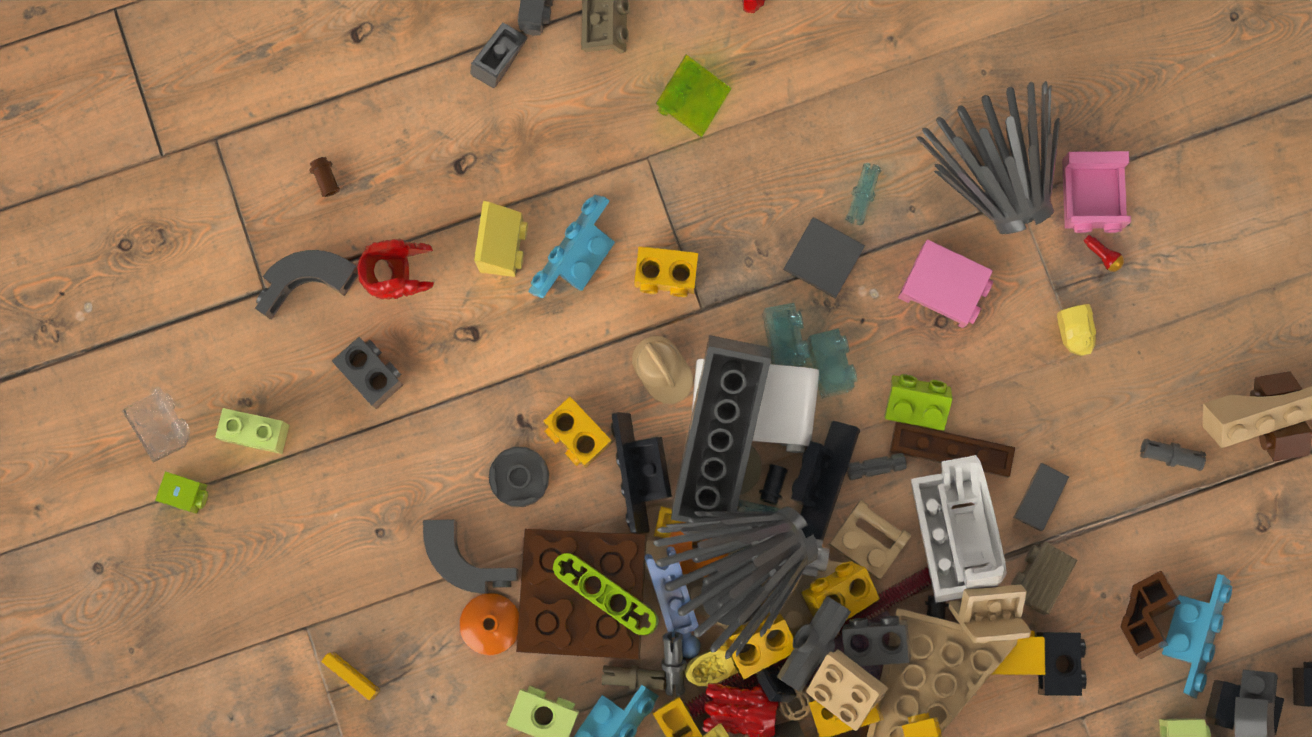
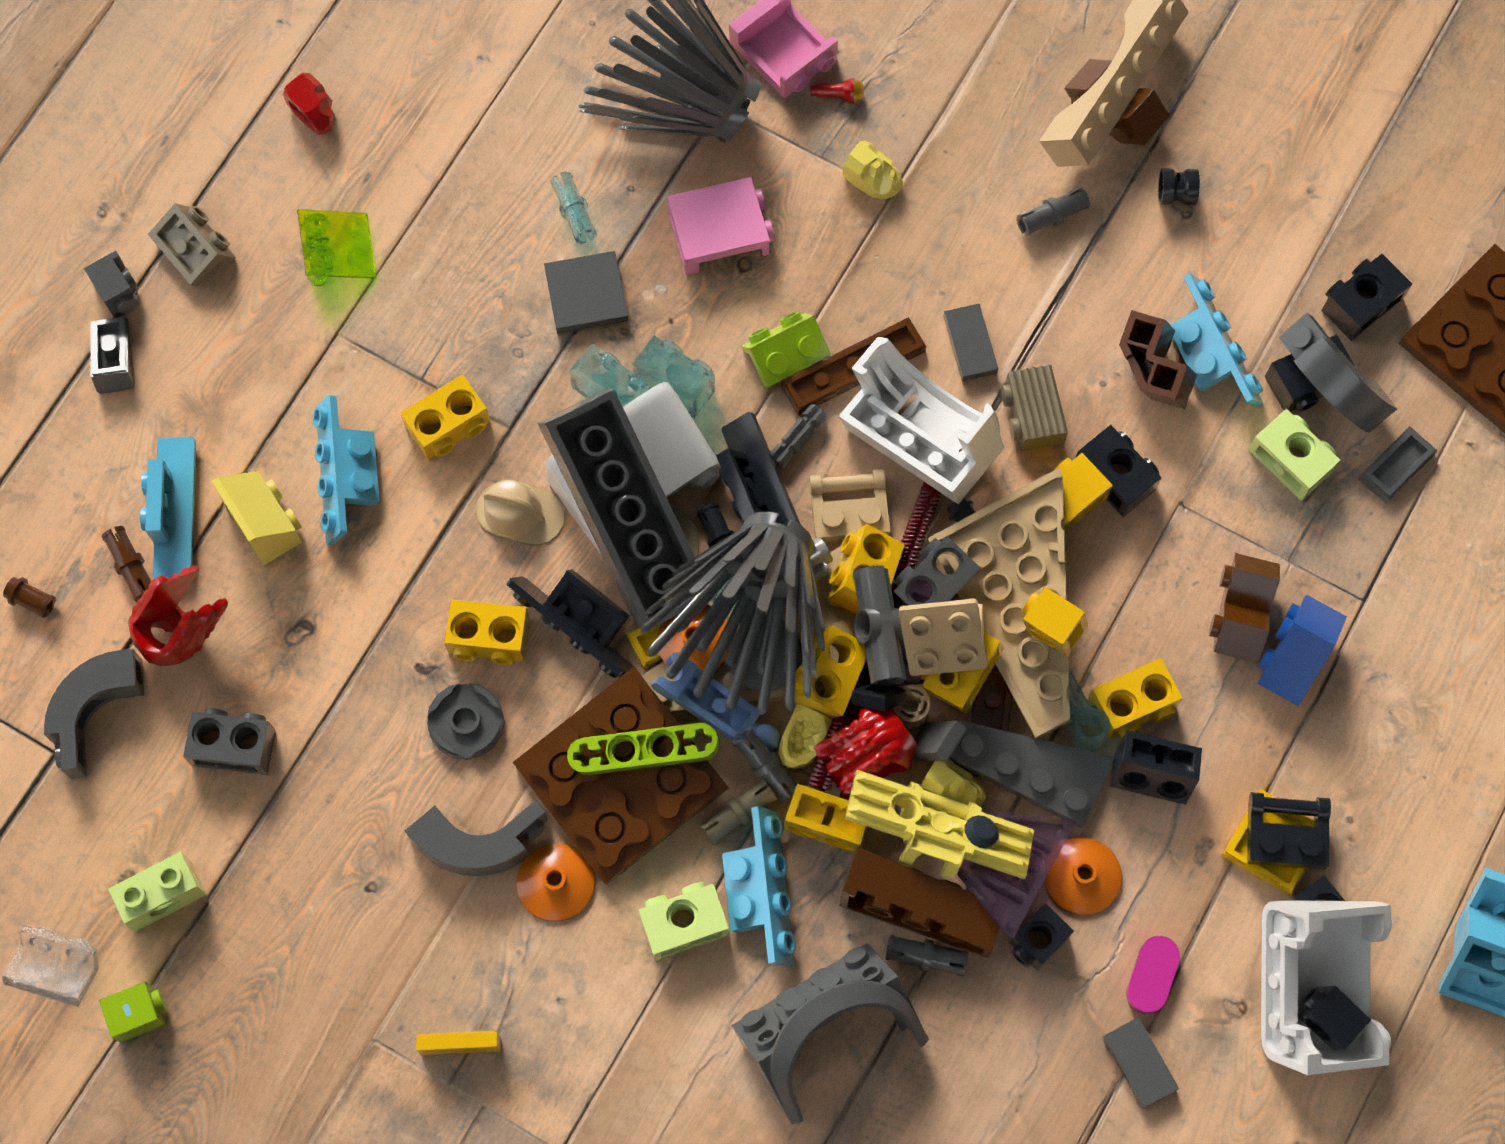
camera: 40 degrees left, 10 degrees down
tan bracket [948,585,1031,643] -> none
none -> reddish brown pin [101,525,151,602]
none -> medium azure bracket [140,437,196,579]
none -> black wheel [1158,168,1200,205]

